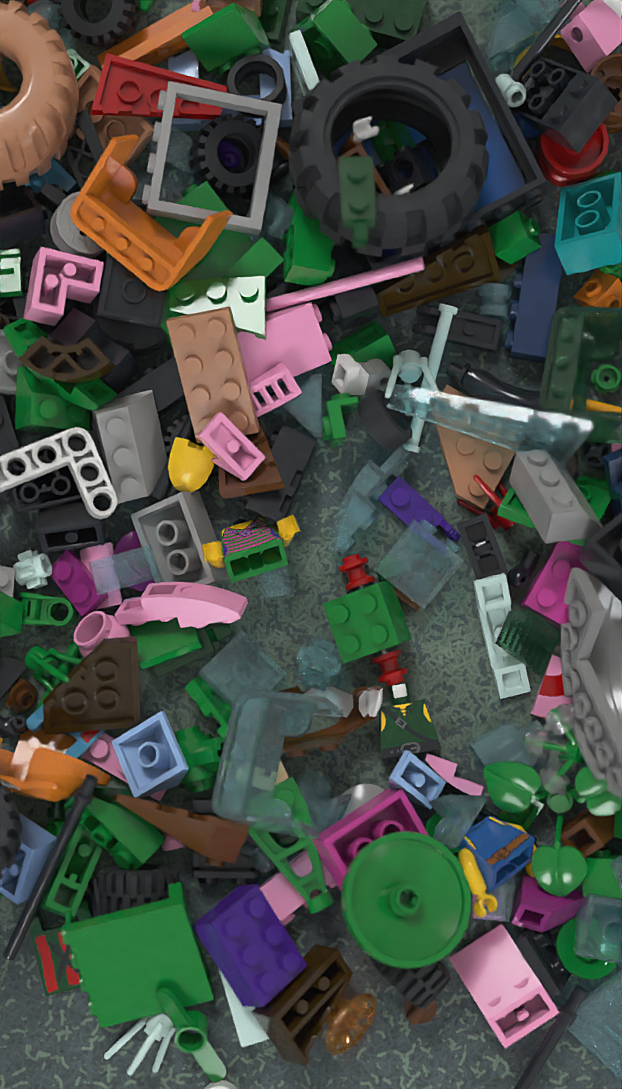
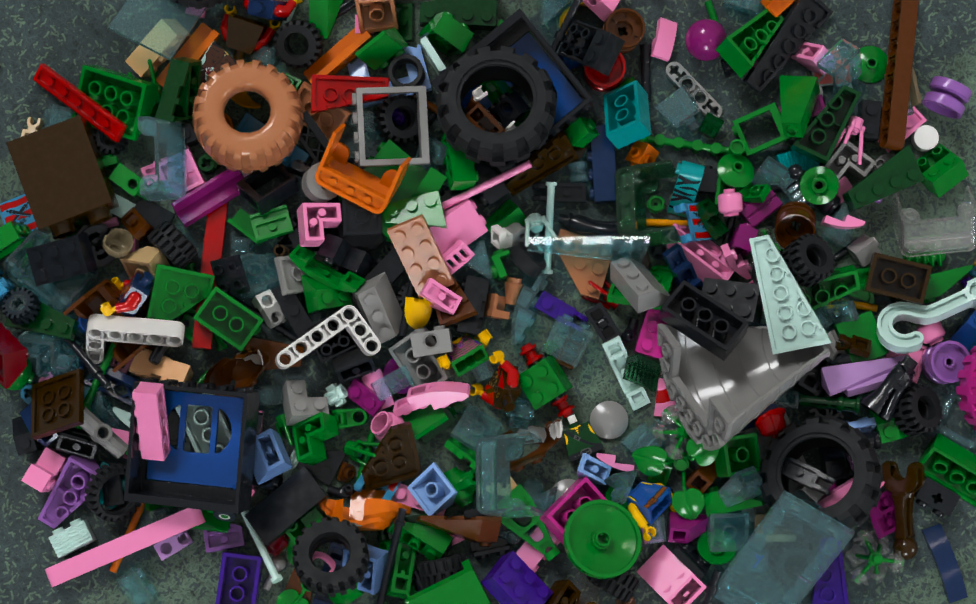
camera: 15 degrees left, 0 degrees up
dark brown brick [18,336,117,383] -> none
dark green hinge [338,156,376,248] -> none
light aqua pin [495,74,526,107] -> none
none -> light grey brick [410,325,454,358]
none -> torso [469,351,521,412]
none -> nougat panel [484,293,510,320]
none -> nougat cone [504,277,523,305]
none -> light grey dish [590,401,628,439]

